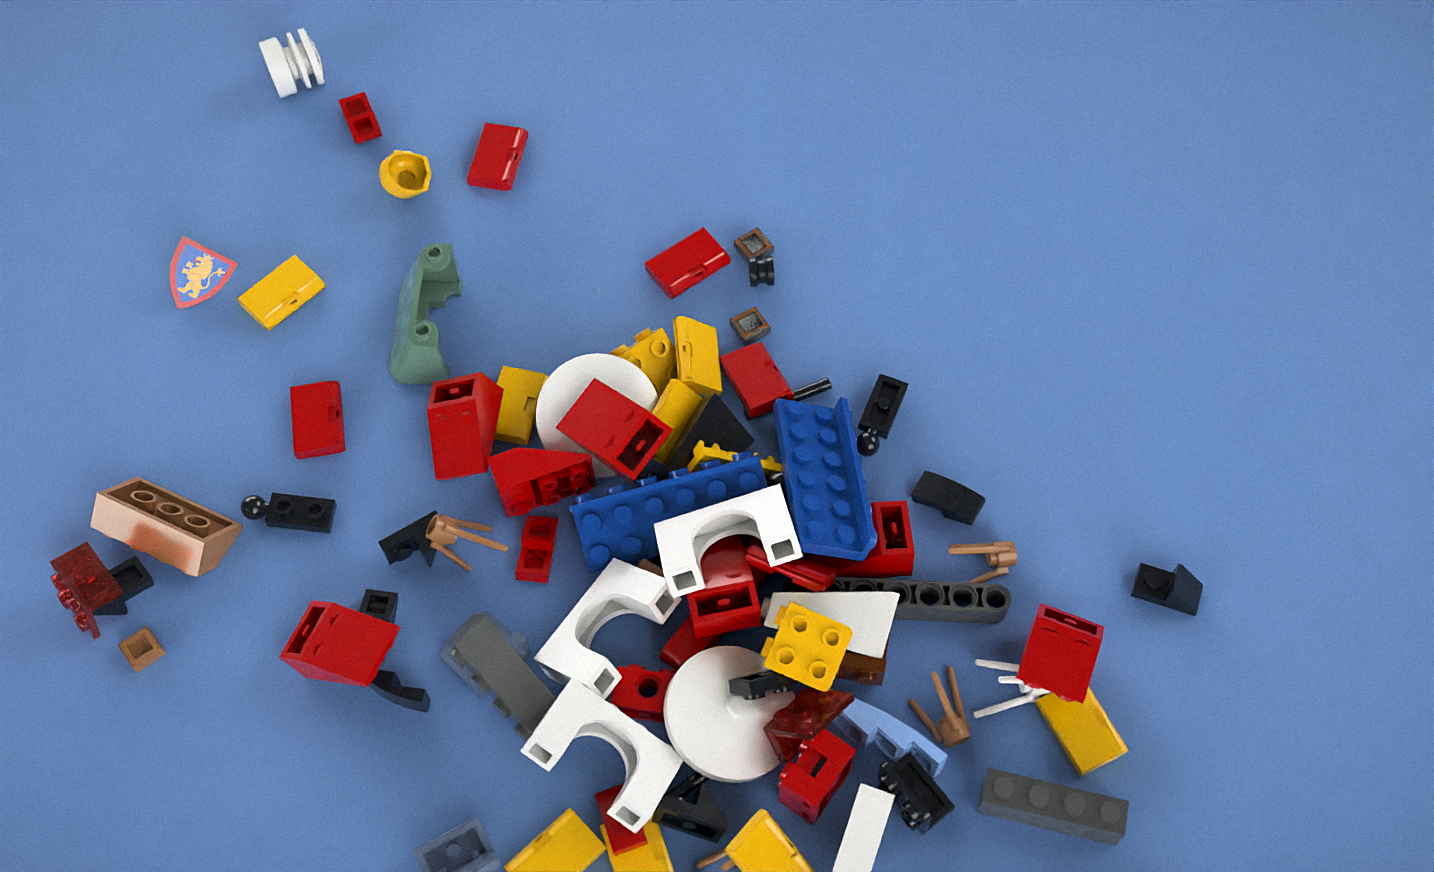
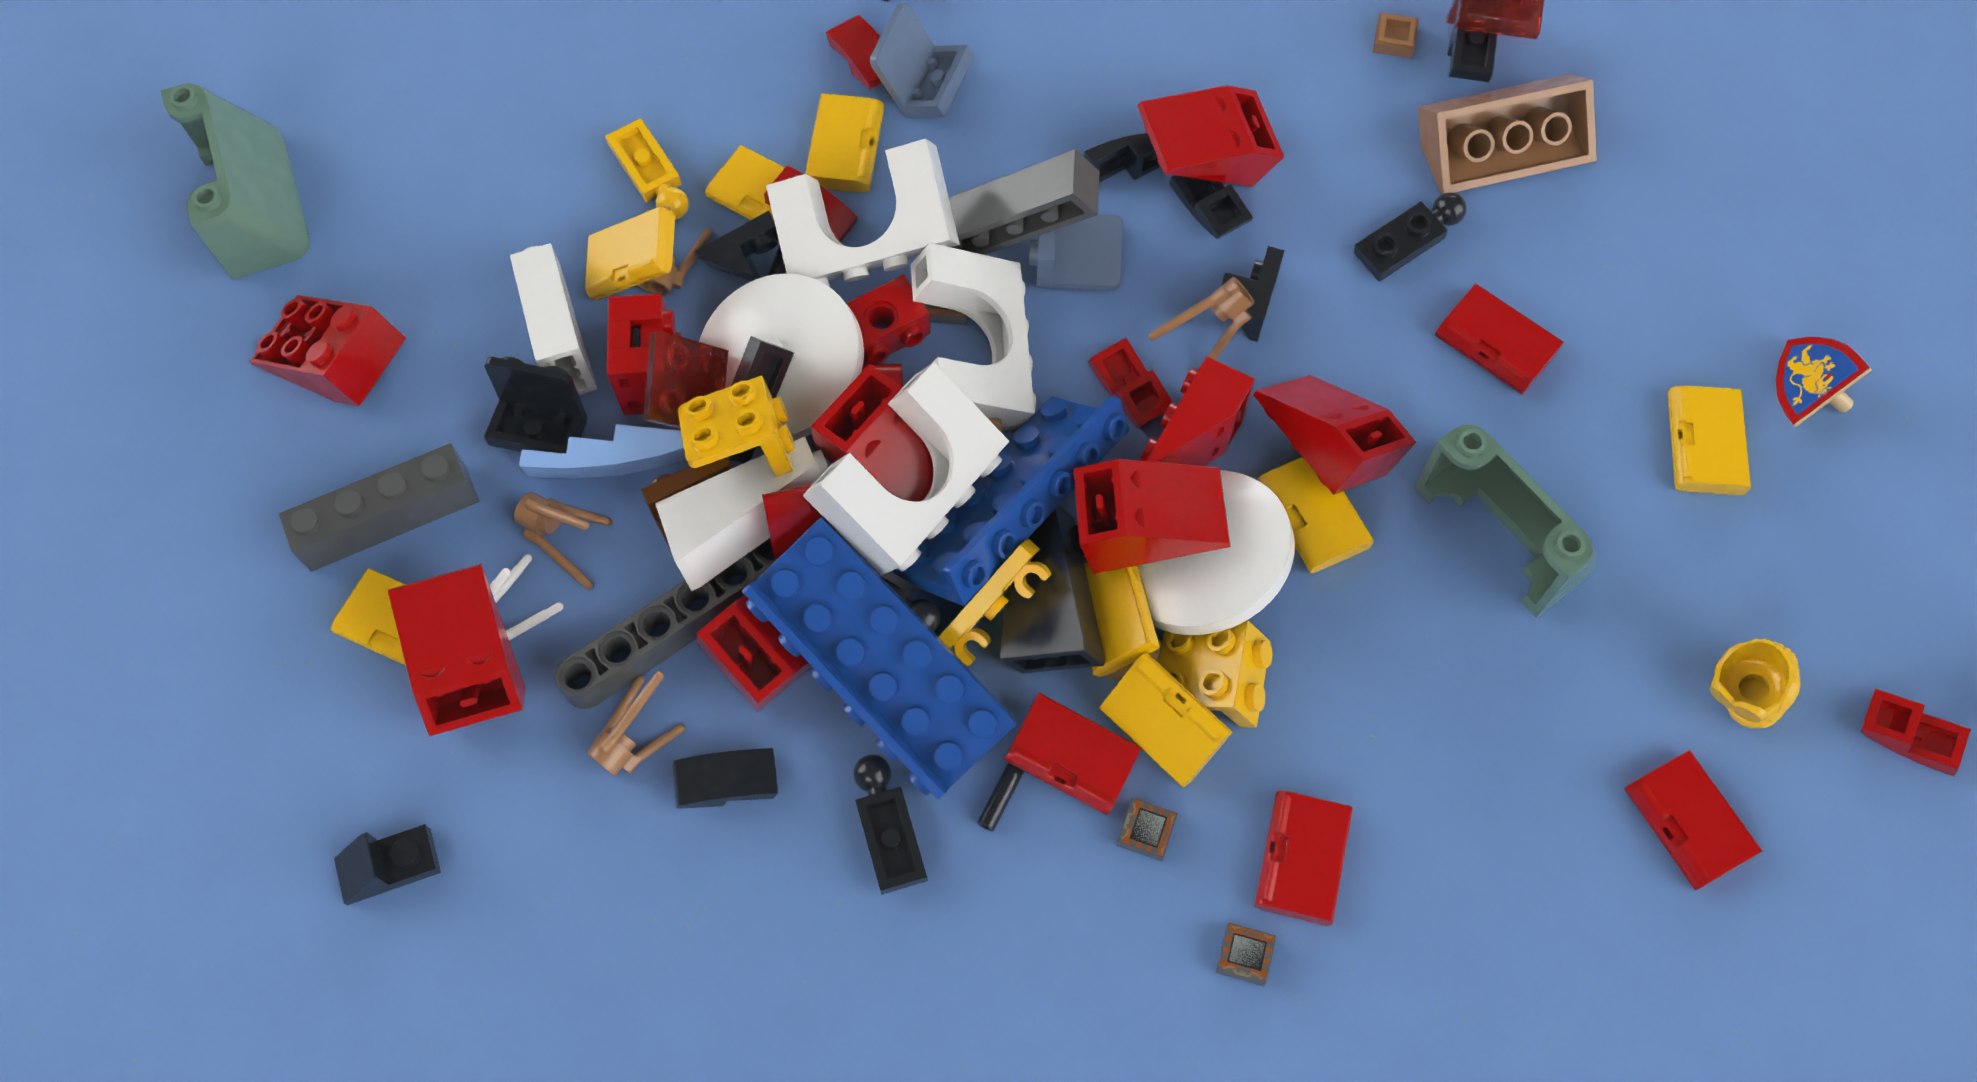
camera: 140 degrees right, 5 degrees up
black wheel [749,256,774,287] -> none

